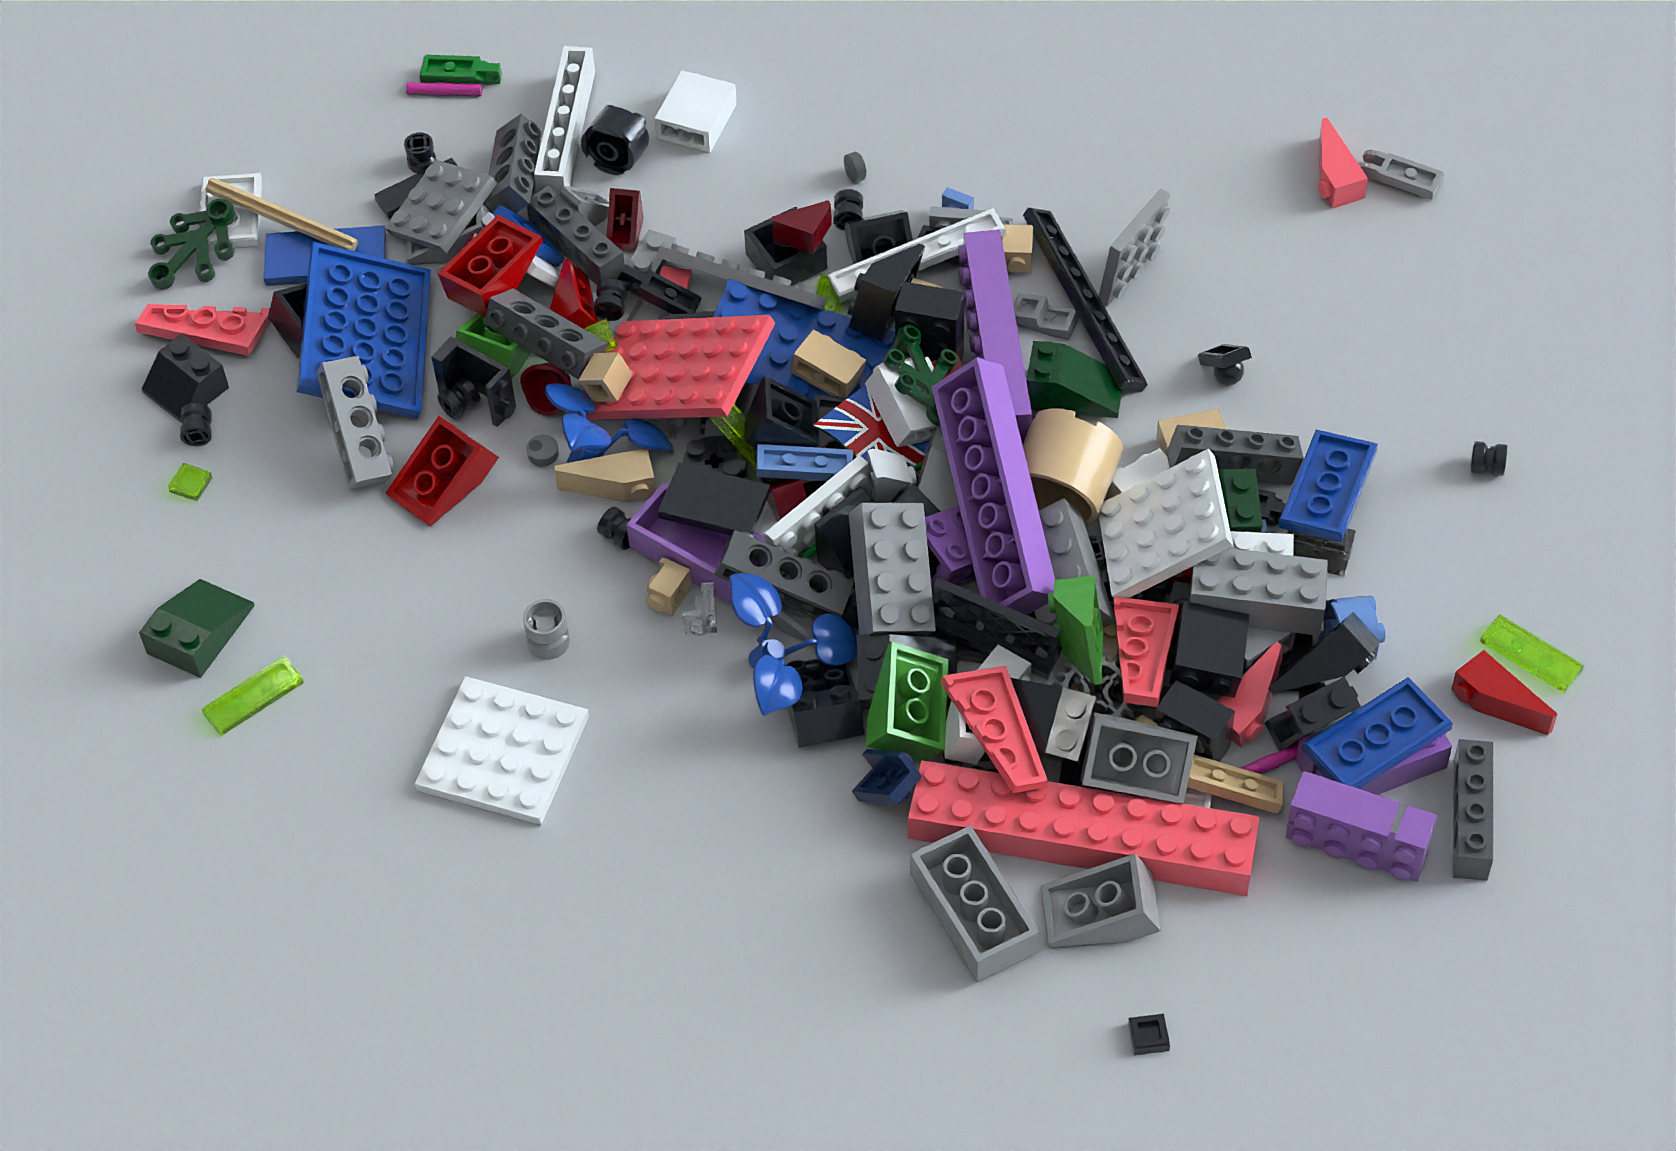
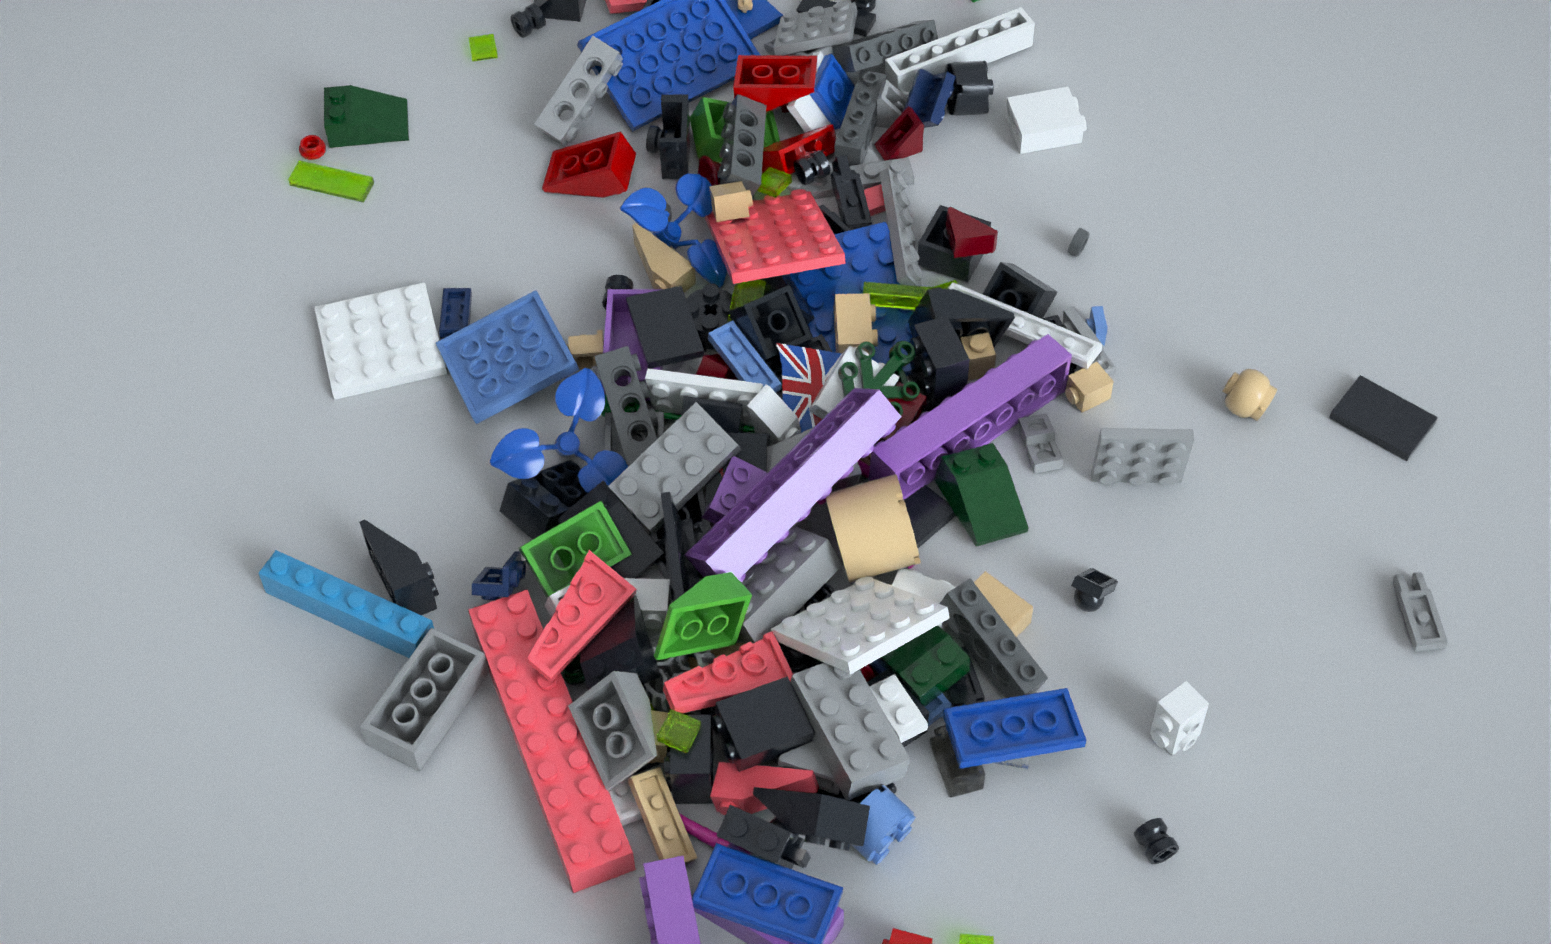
camera: 55 degrees right, 0 degrees up
light grey wheel [523,599,570,660] -> none
black wheel [833,189,863,231] -> none
black tile [1023,207,1148,392] -> none
light grey slope [1041,853,1161,947] -> none
black tile [1128,1013,1170,1055] -> none
coral slope [1318,118,1368,208] -> none
none -> dark azure brick [258,550,434,658]
none -> red plate [299,135,326,160]
none -> black slope [359,519,439,616]
none -> medium blue plate [436,290,580,424]
none -> dark blue plate [439,288,472,338]
none -> clear neon green tile [657,709,701,753]
none -> clear neon green tile [862,282,949,310]
none -> dark blue bracket [903,69,956,128]
none -> white brick [1150,681,1209,755]
none -> tan piece [1222,368,1277,421]
none -> black tile [1329,375,1438,461]

